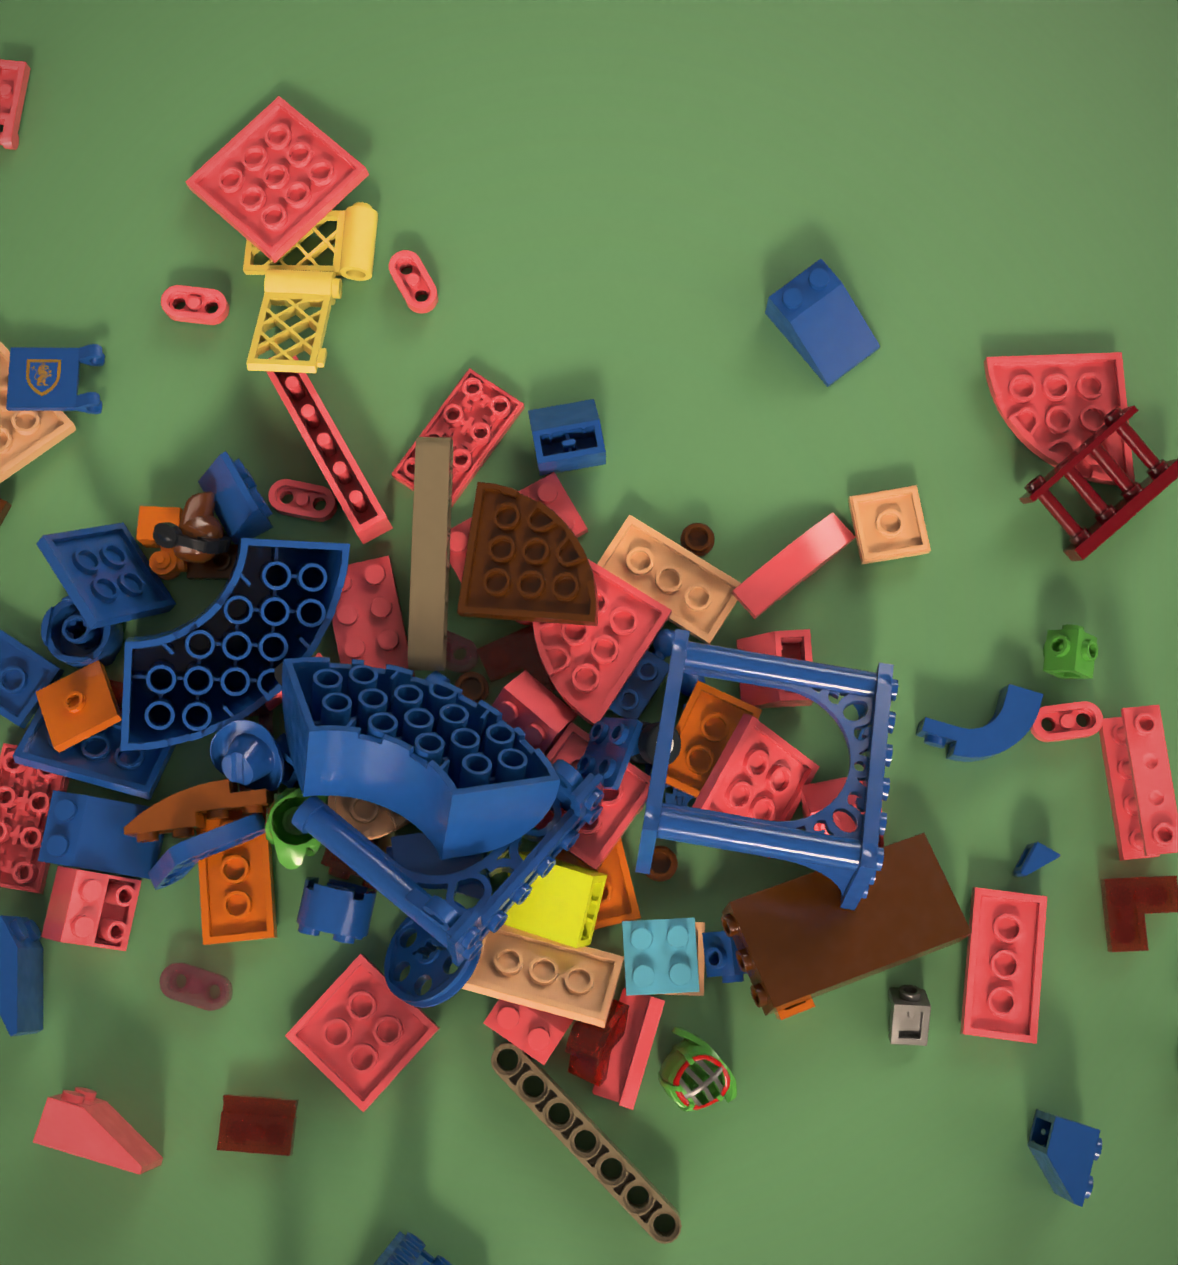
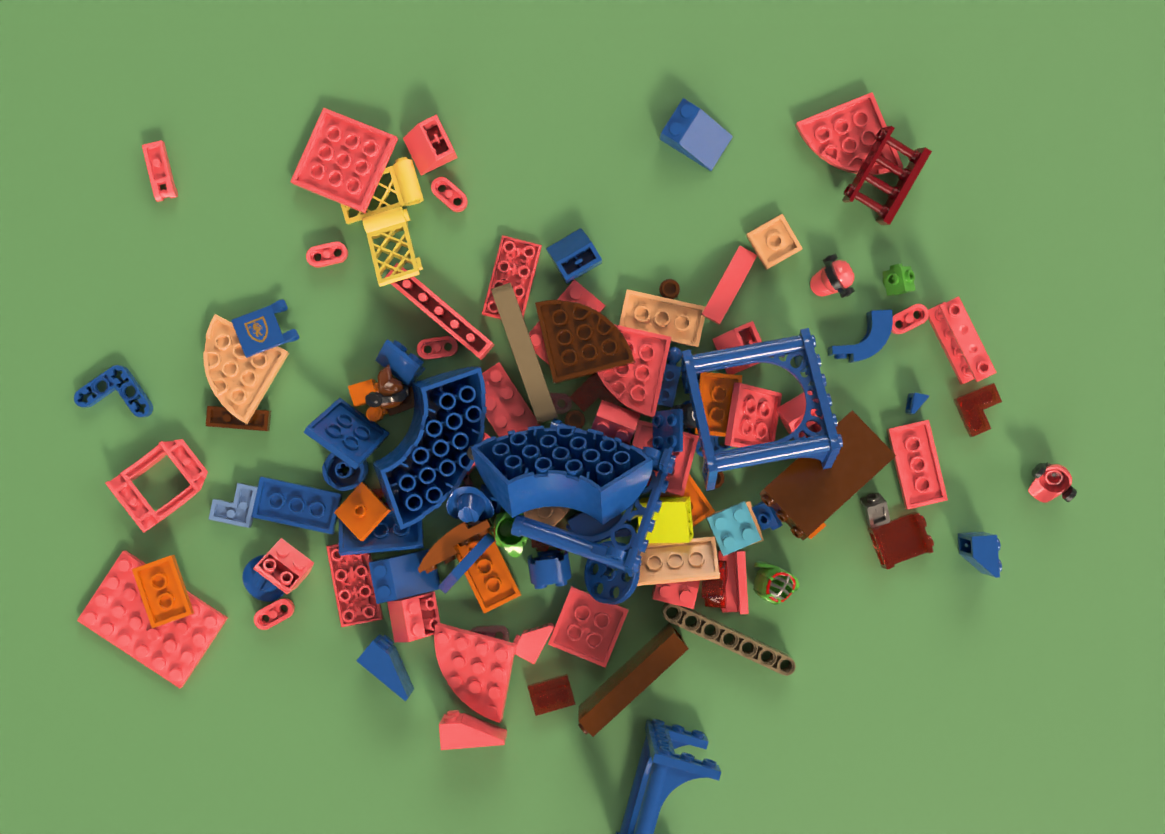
camera: 25 degrees left, 10 degrees up
none -> coral slope [403,114,458,176]
none -> coral plate [434,623,516,723]
none -> coral slope [512,623,555,664]
none -> reddish brown brick [578,623,689,737]
none -> coral cap [810,253,855,298]
none -> clear red panel [868,512,934,570]

